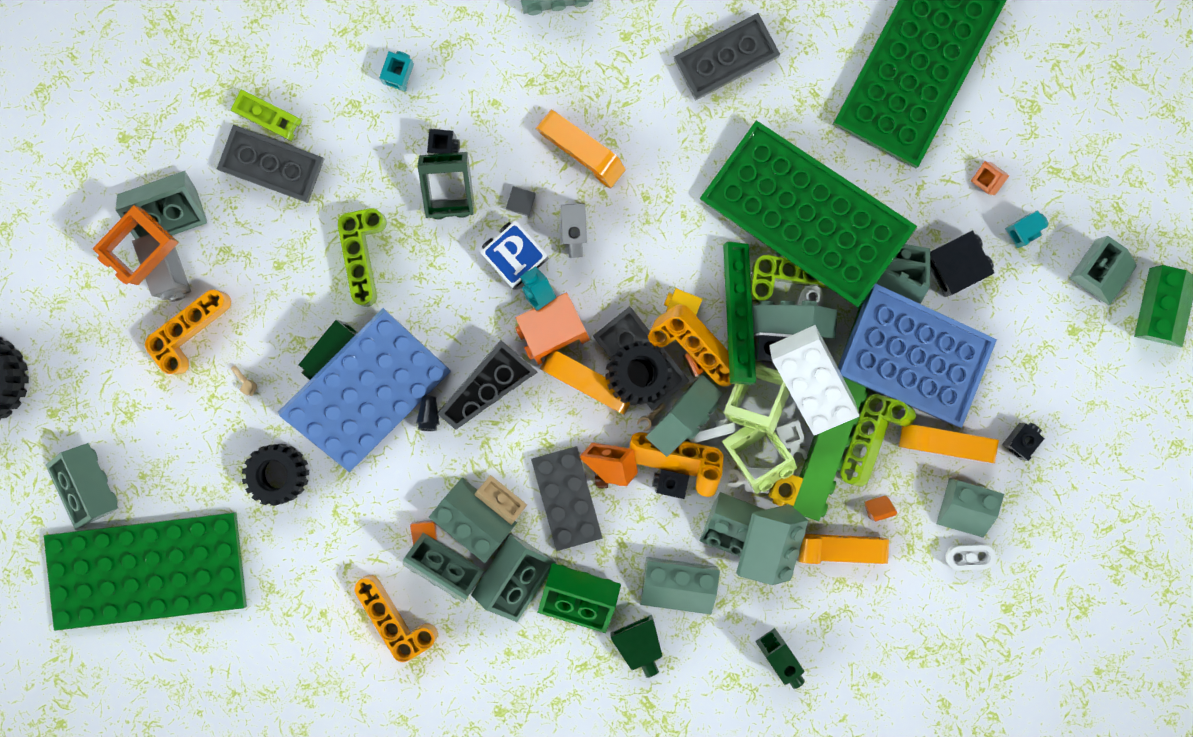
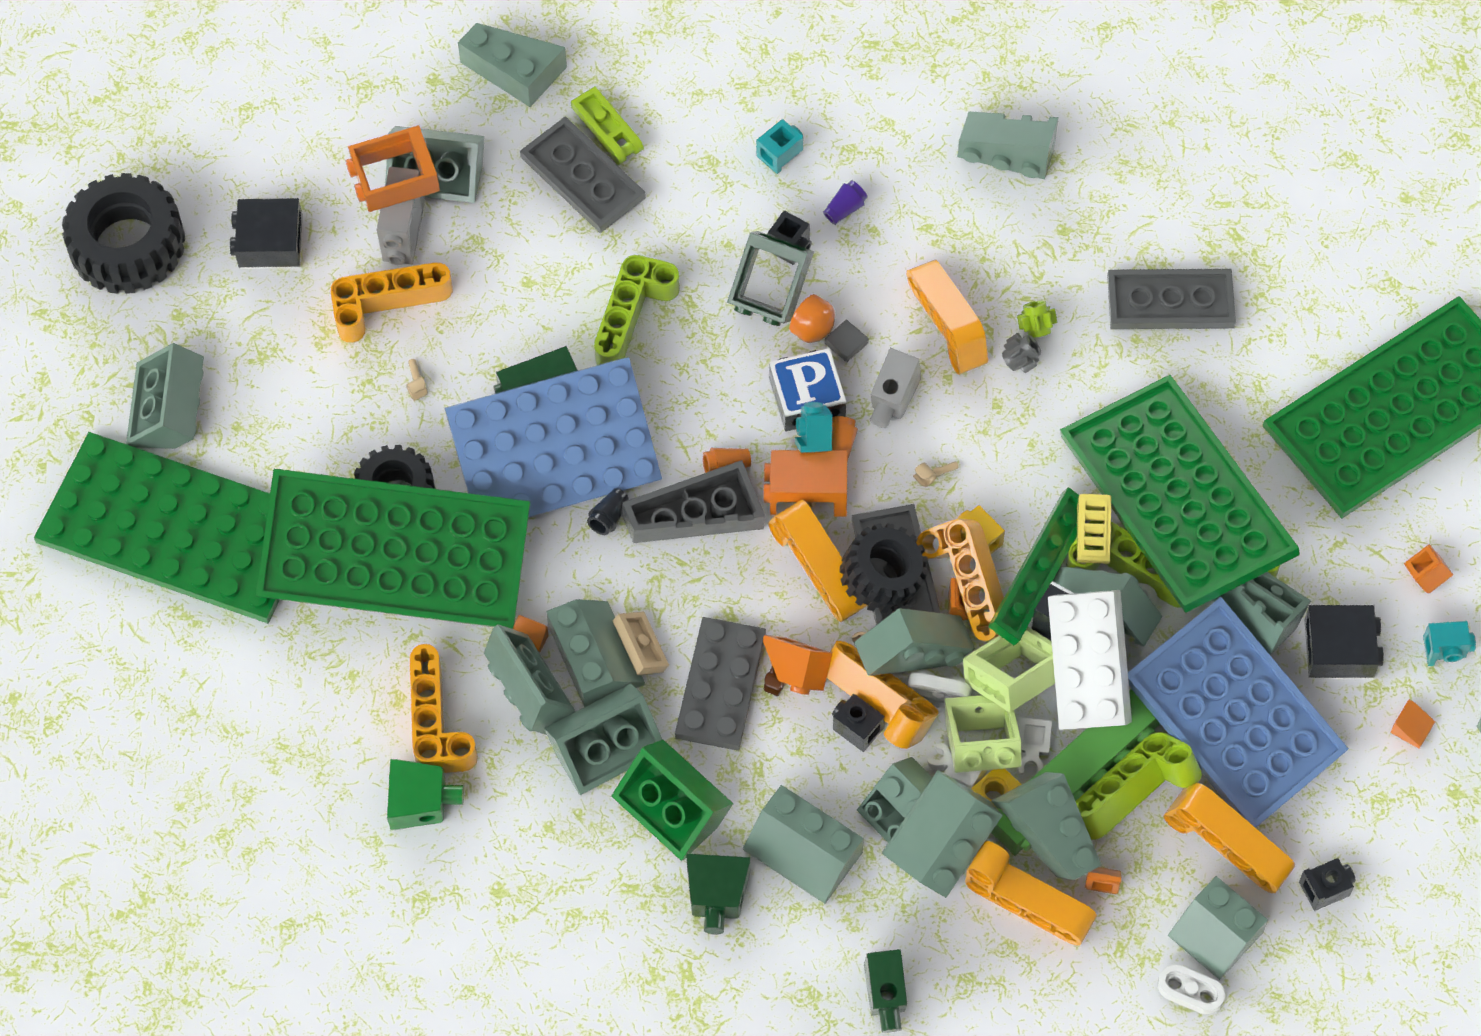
camera: 25 degrees right, 25 degrees down
none -> black piece [230,198,303,269]
none -> green plate [256,468,531,629]
none -> green torso [387,759,464,830]
none -> sand green wedge [458,23,567,107]
none -> orange cone [703,447,751,473]
none -> orange hair [789,294,835,343]
none -> dark purple cone [823,180,868,225]
none -> orange cone [832,416,858,462]
none -> tan hand [913,461,959,487]
none -> sand green wedge [991,772,1101,880]
none -> dark grey gear [1002,333,1041,373]
none -> lime gear [1017,301,1058,338]
none -> light yellow slope [1077,494,1111,564]
none -> orange slope [1390,699,1436,749]

